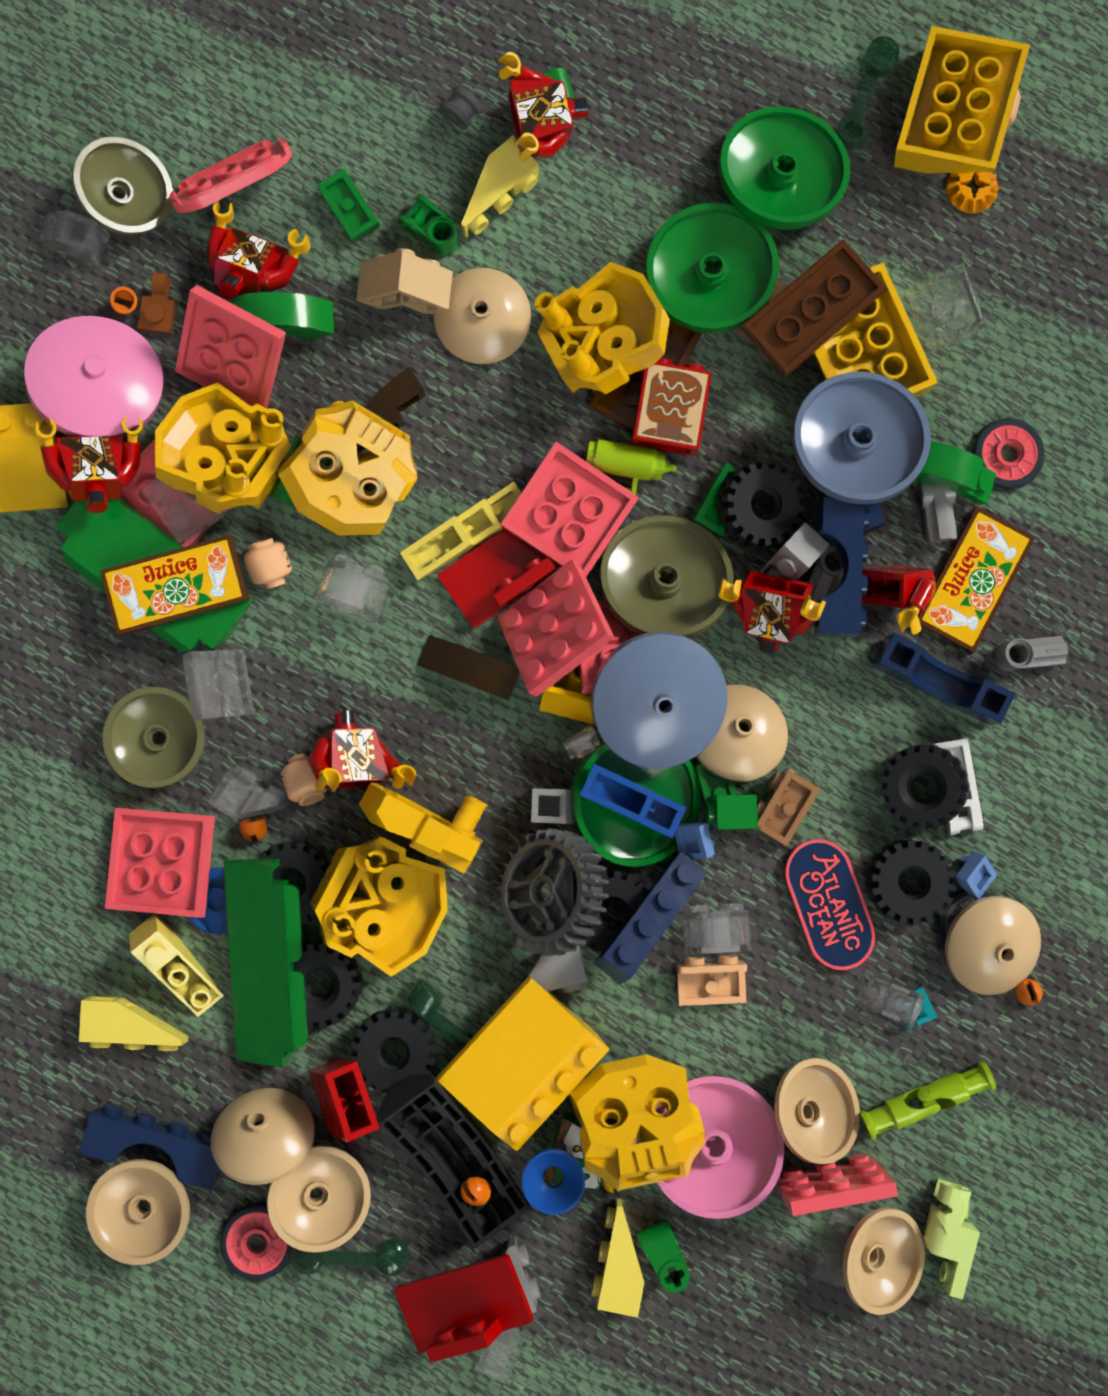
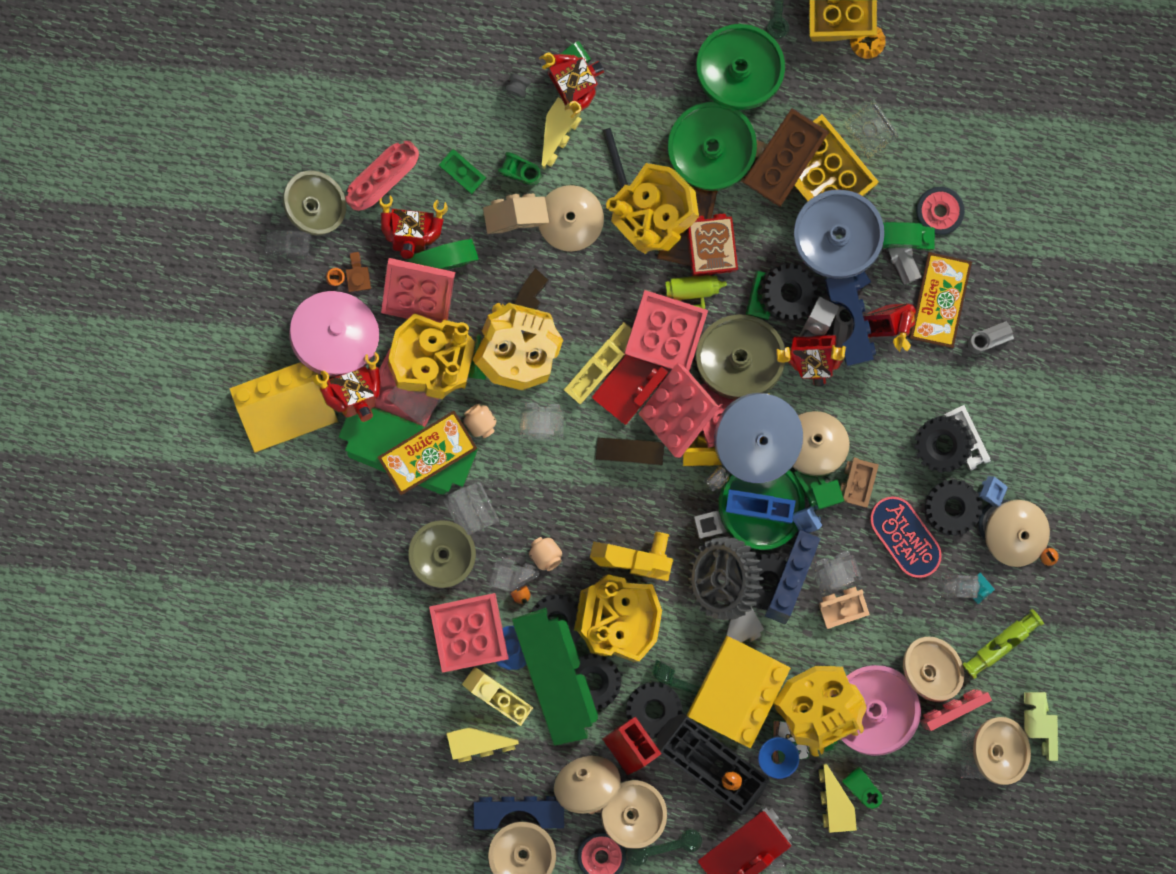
camera: 10 degrees left, 0 degrees up
torso [308,710,416,792] -> none
dark blue arch [871,633,1016,725] -> none
none -> black bar [602,128,628,190]

